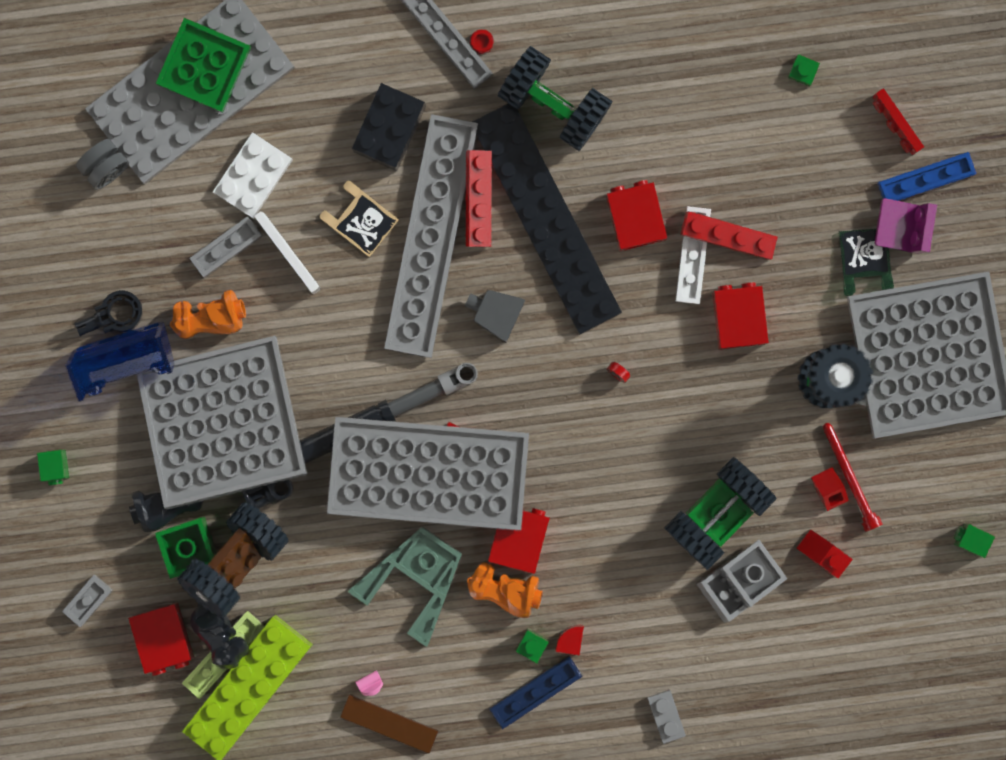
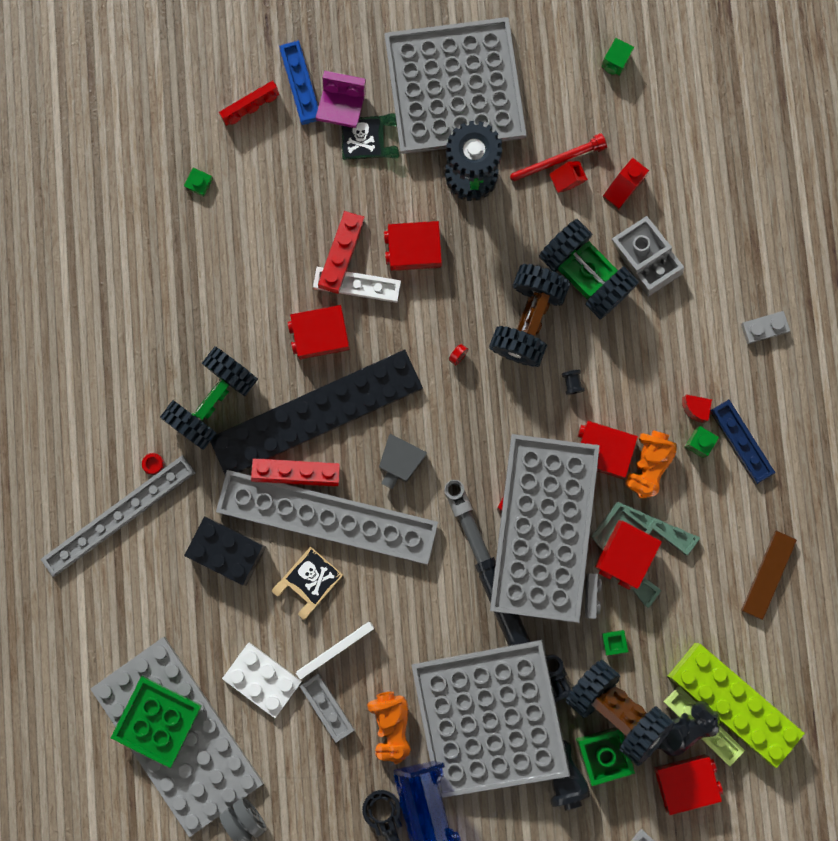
camera: 90 degrees left, 5 degrees down
bright pink plate [355,670,383,696] -> none
none -> black plate [489,264,571,367]
none -> black bush [562,369,585,395]
none -> light grey plate [585,574,601,619]
none -> red brick [595,520,662,590]
none -> green plate [602,630,628,656]

